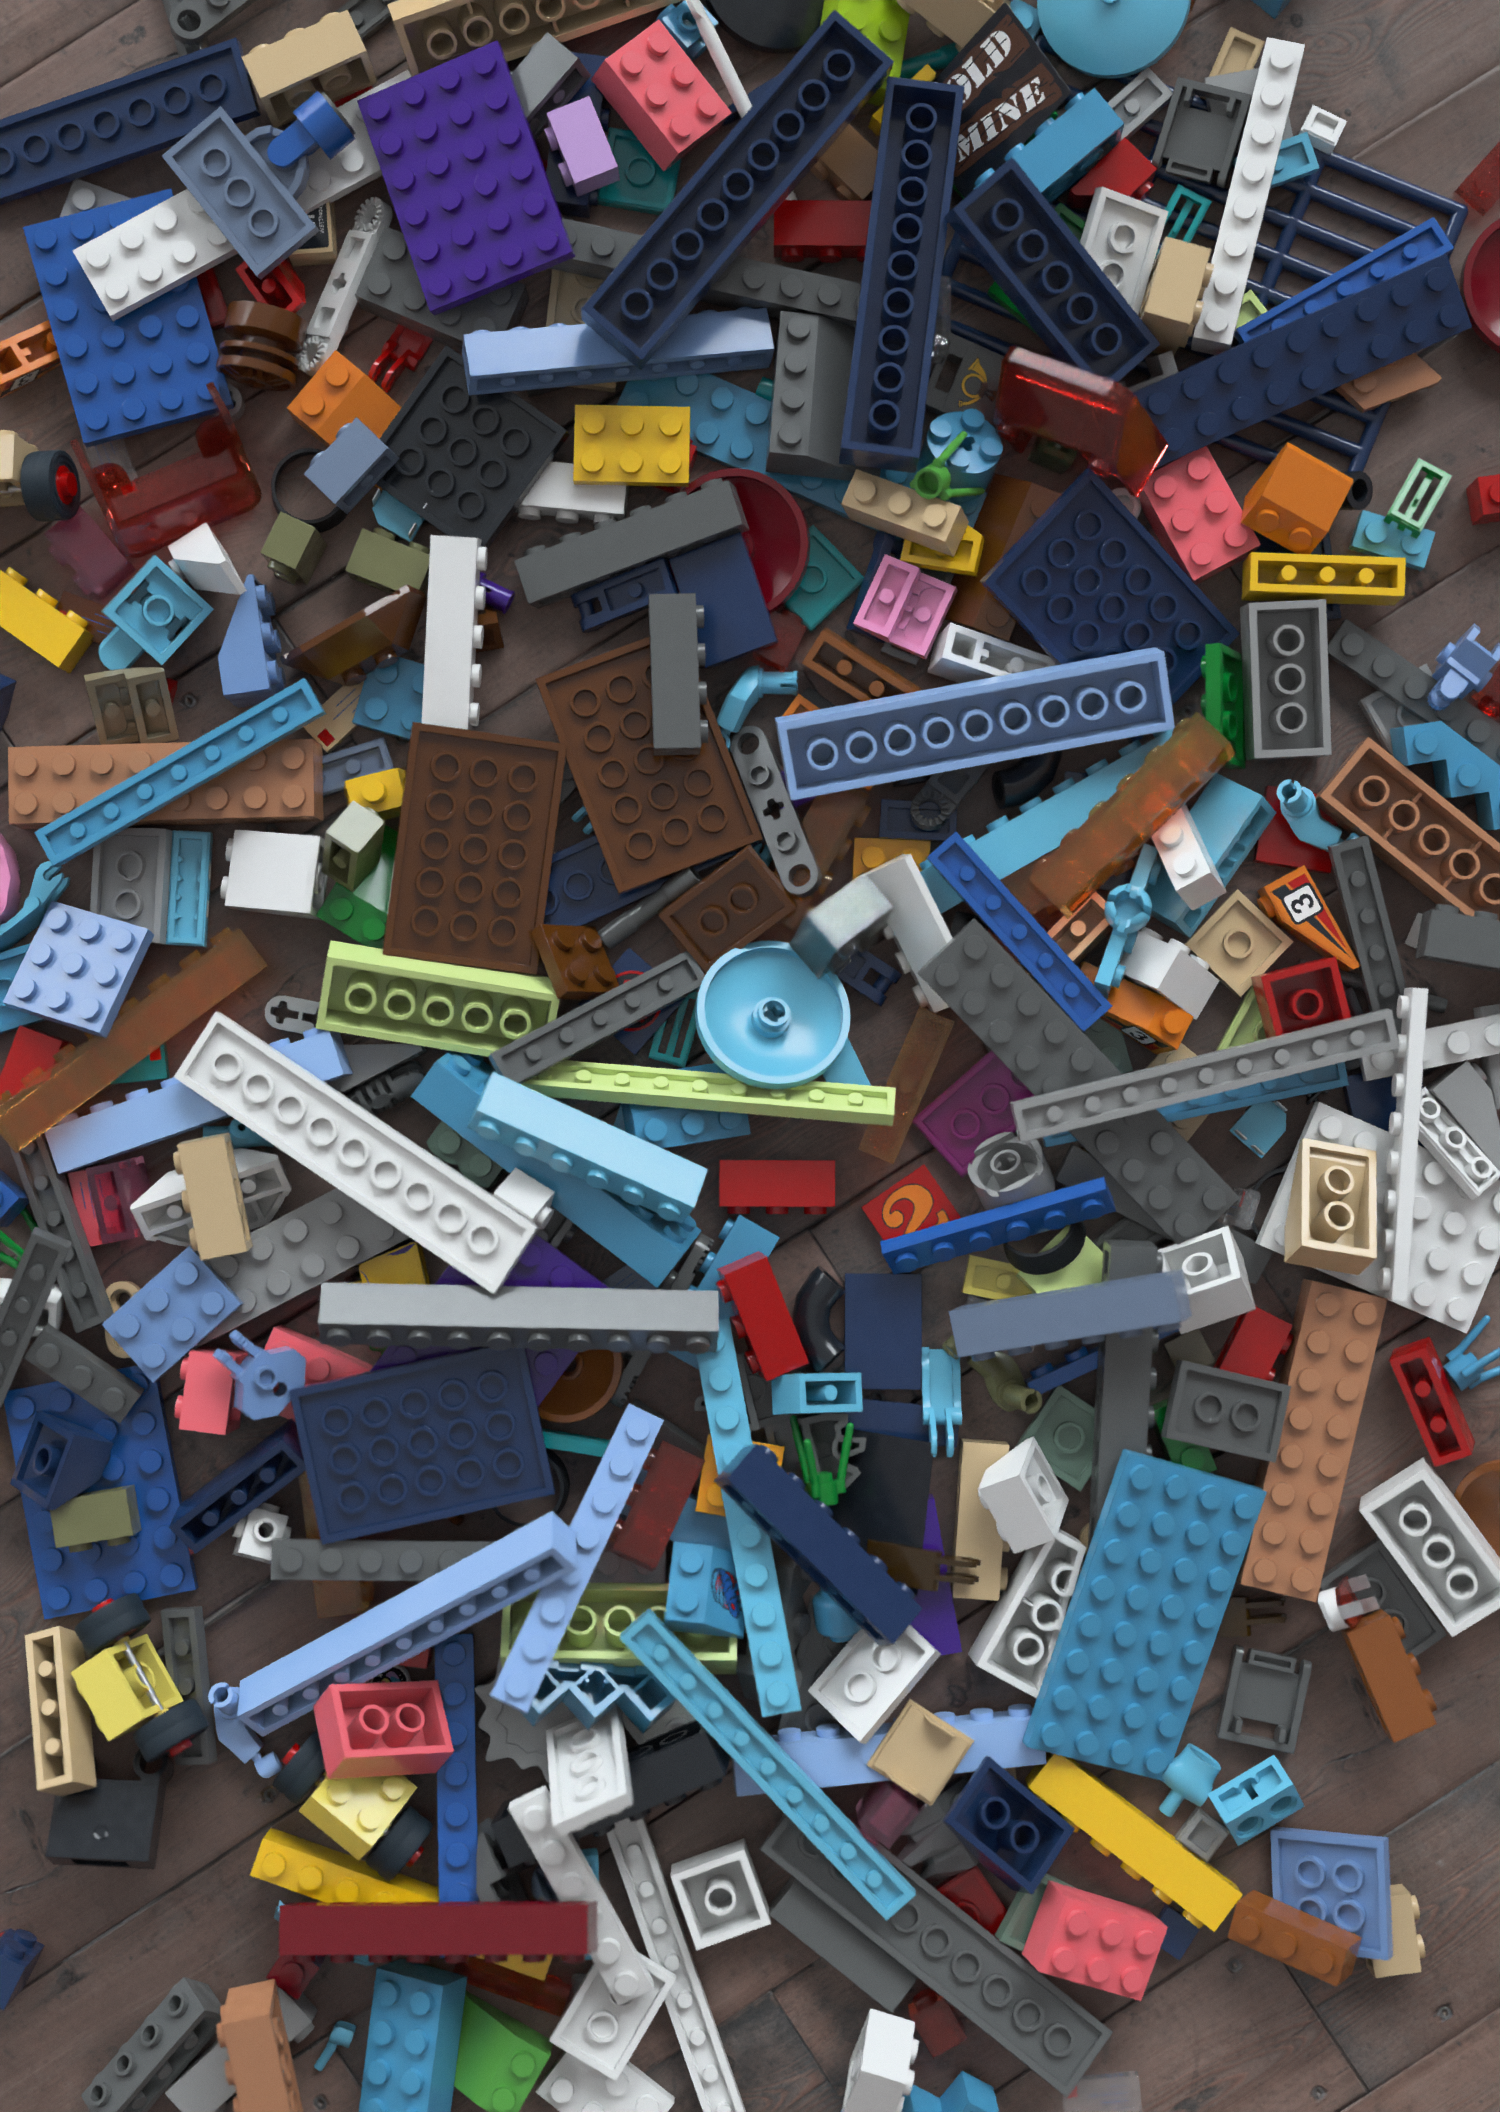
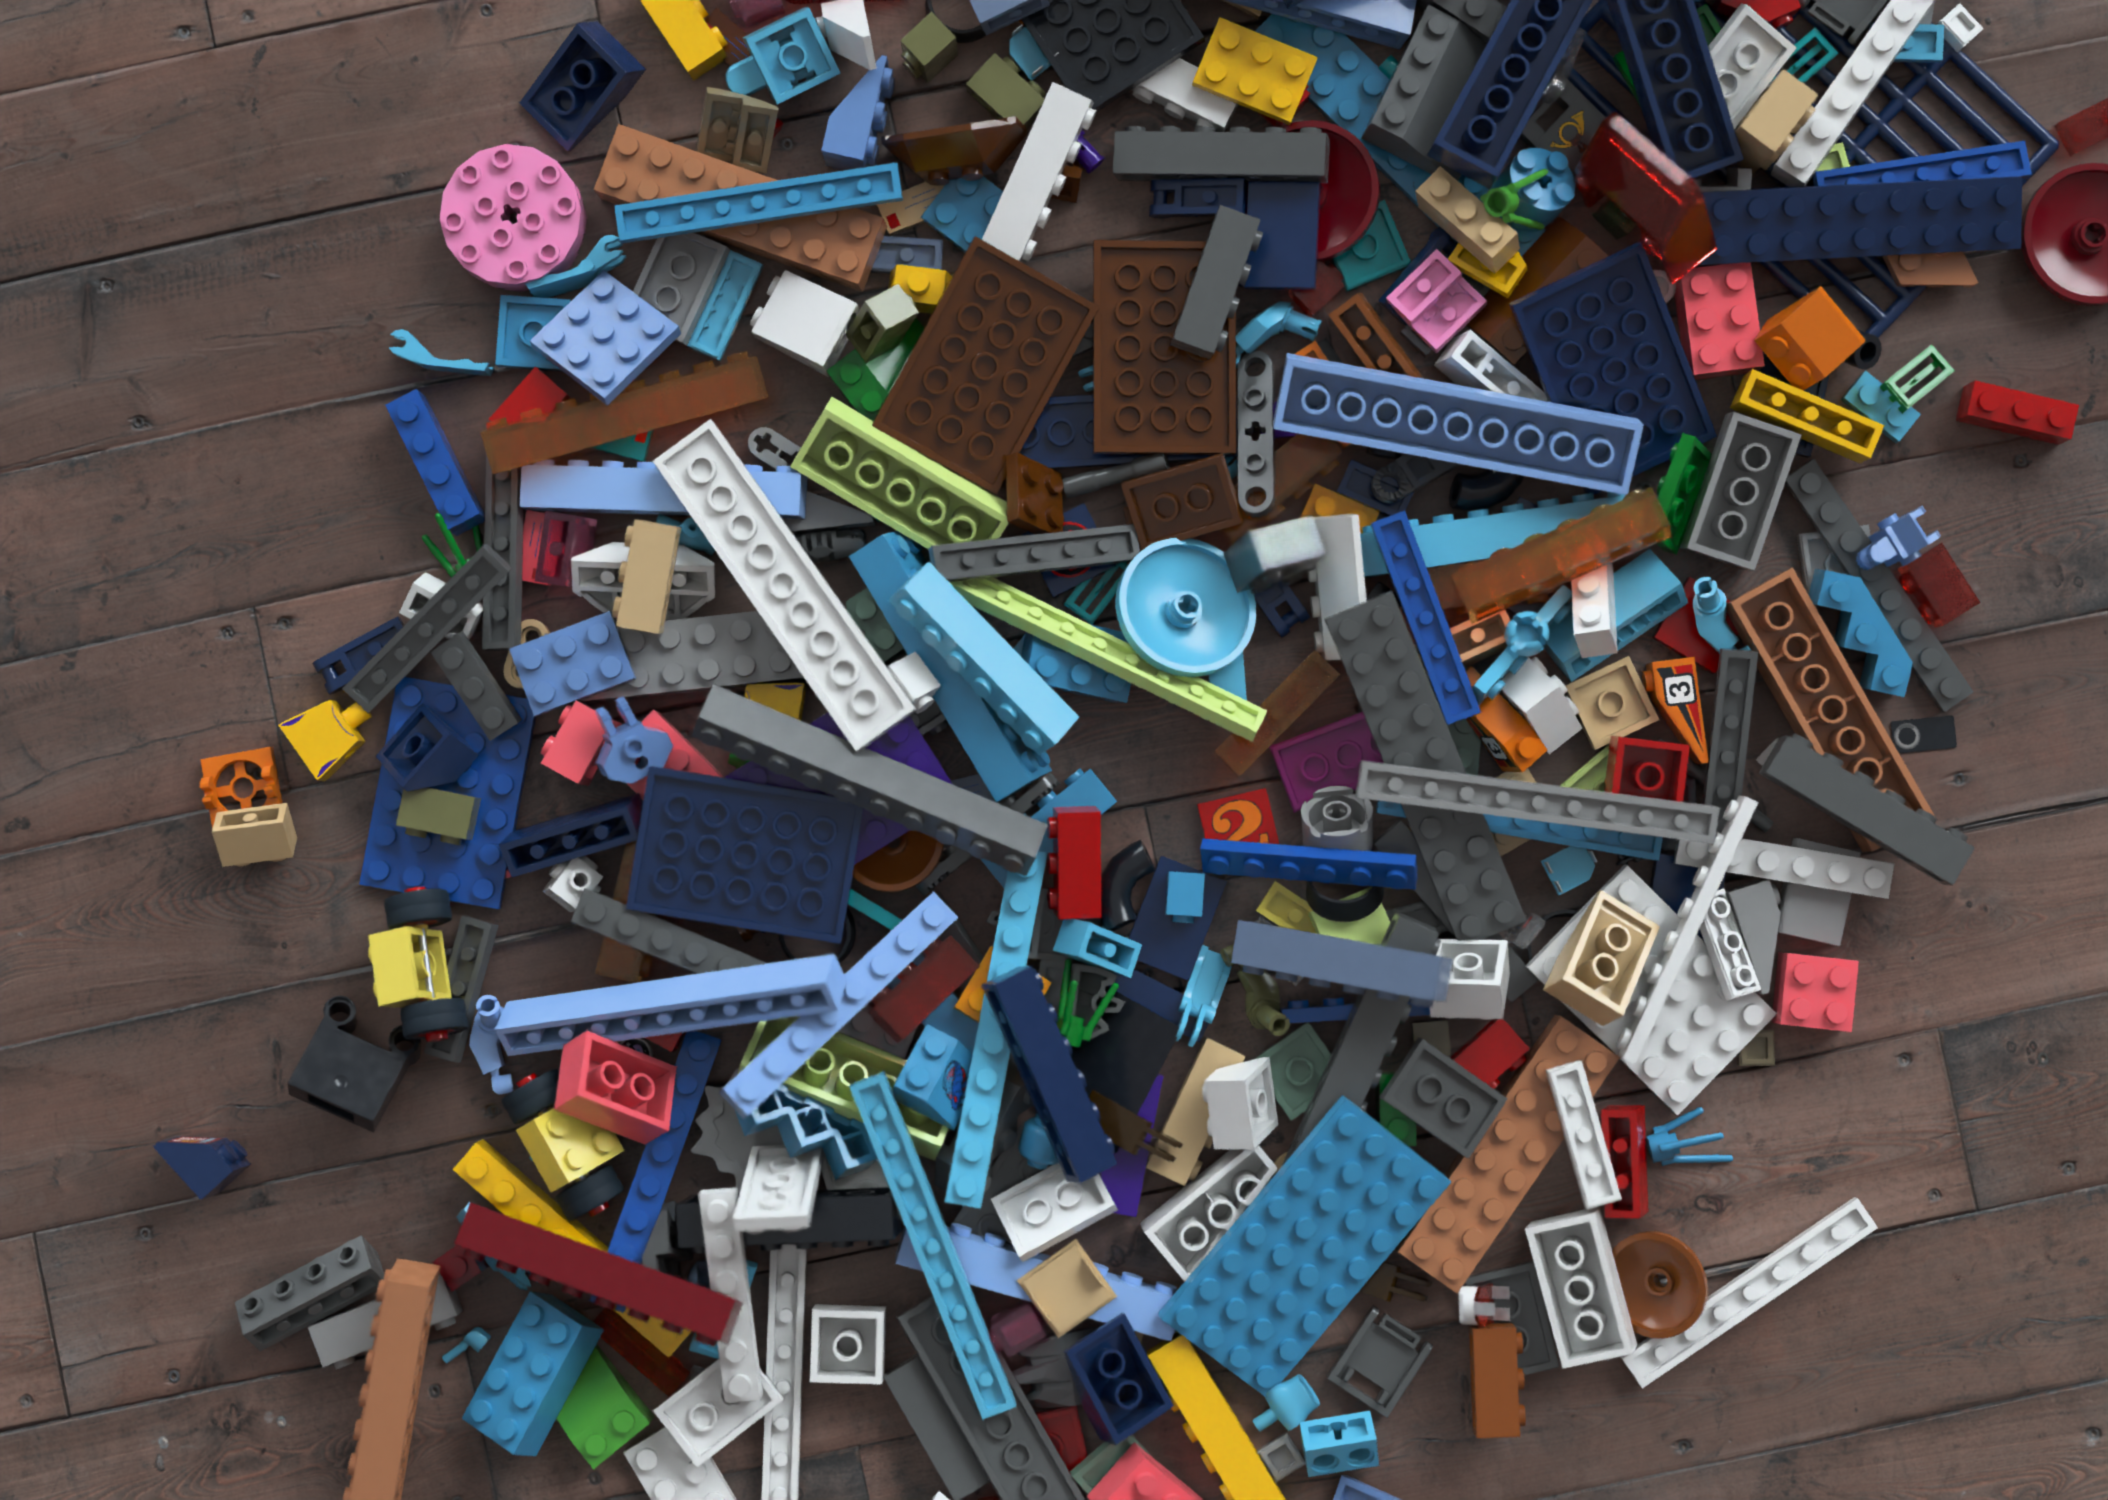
camera: 20 degrees right, 0 degrees up
tan brick [25,1626,97,1796] -> none
red brick [719,1160,835,1214] -> none
none -> dark azure brick [1165,871,1205,923]
none -> white tile [1545,1060,1622,1210]

